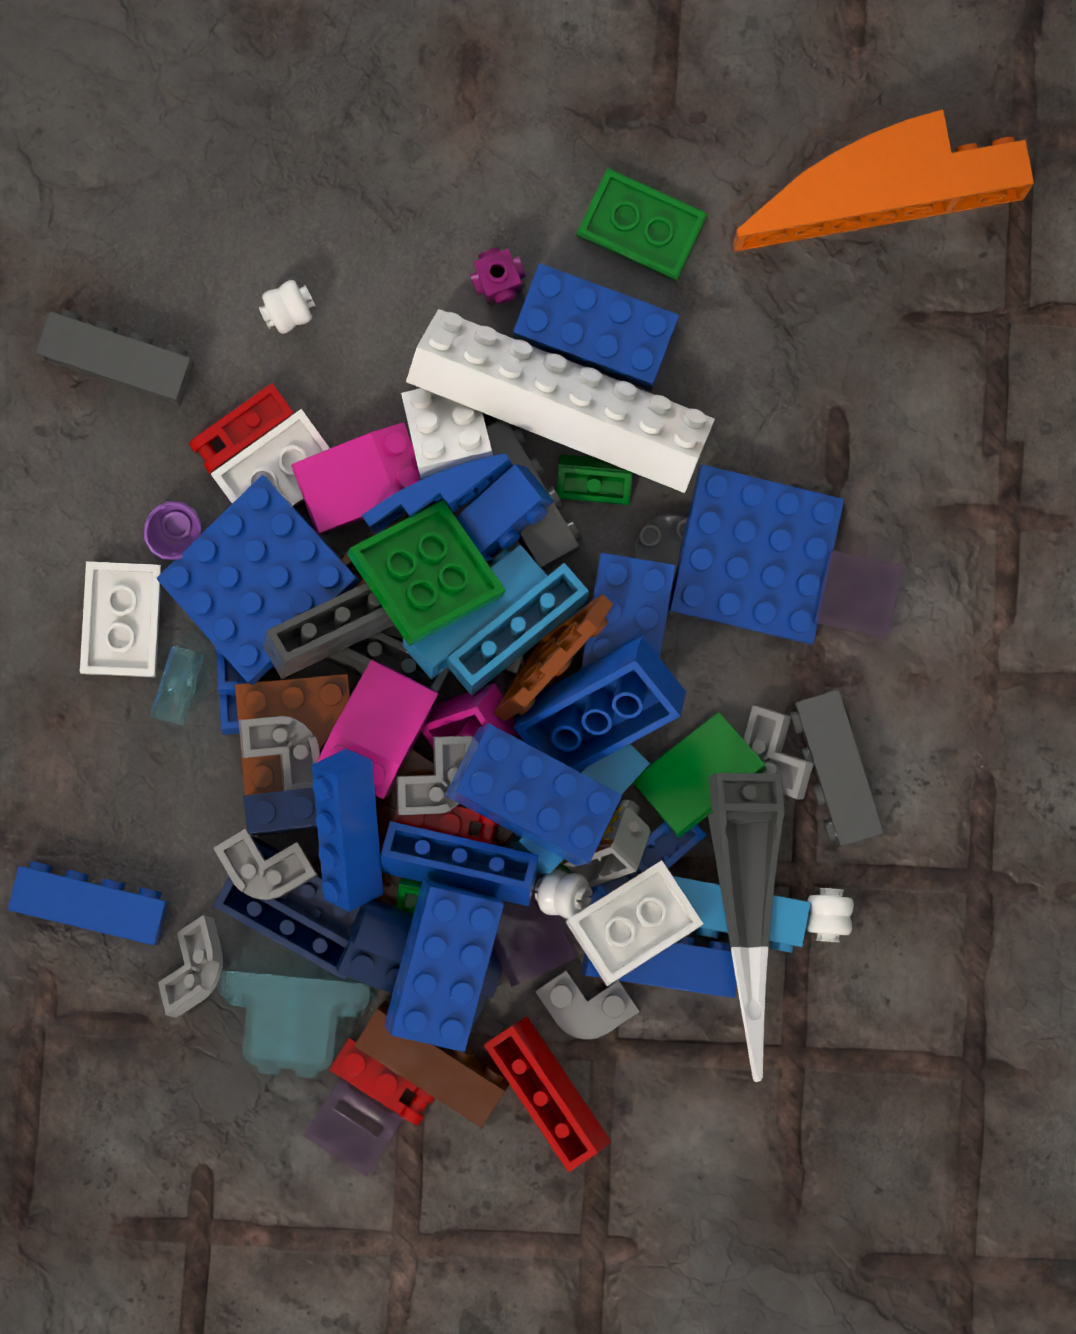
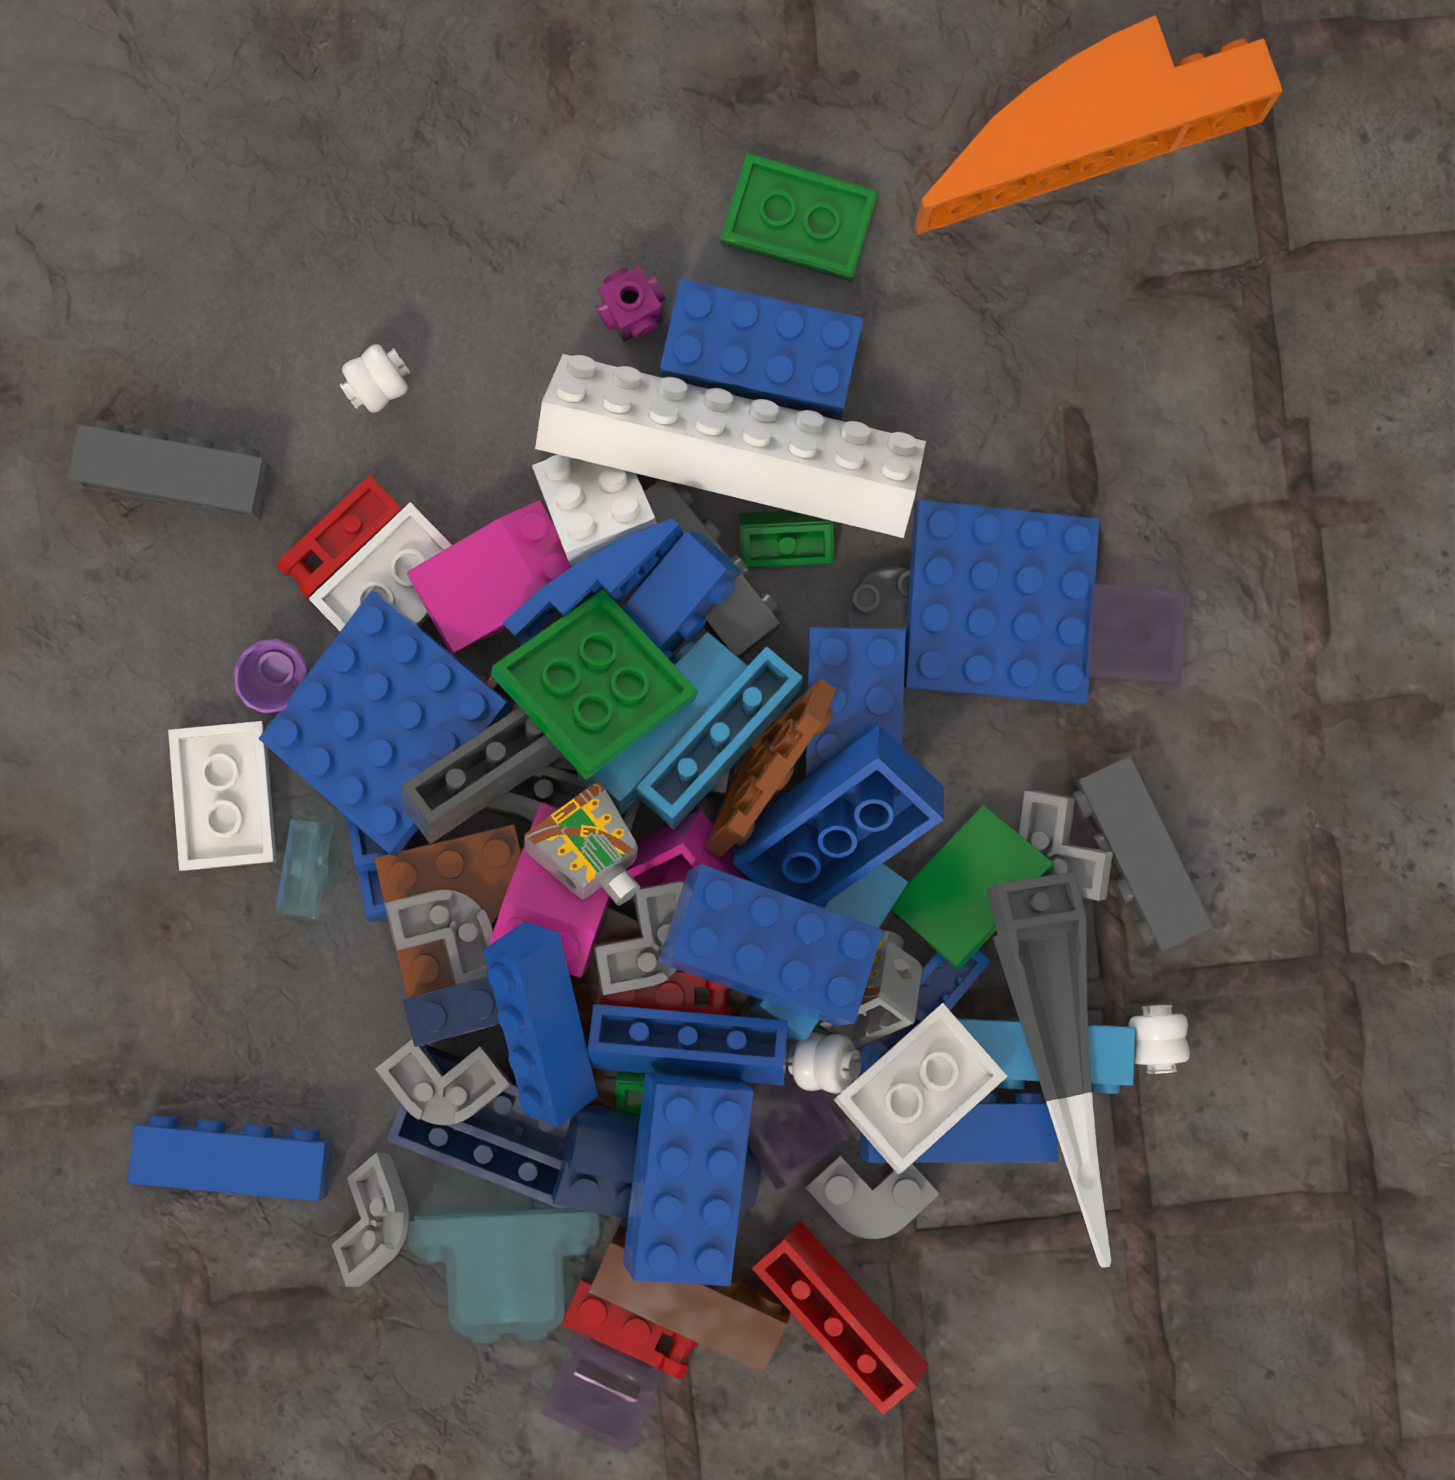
camera: 10 degrees left, 0 degrees up
none -> torso [525,780,640,906]

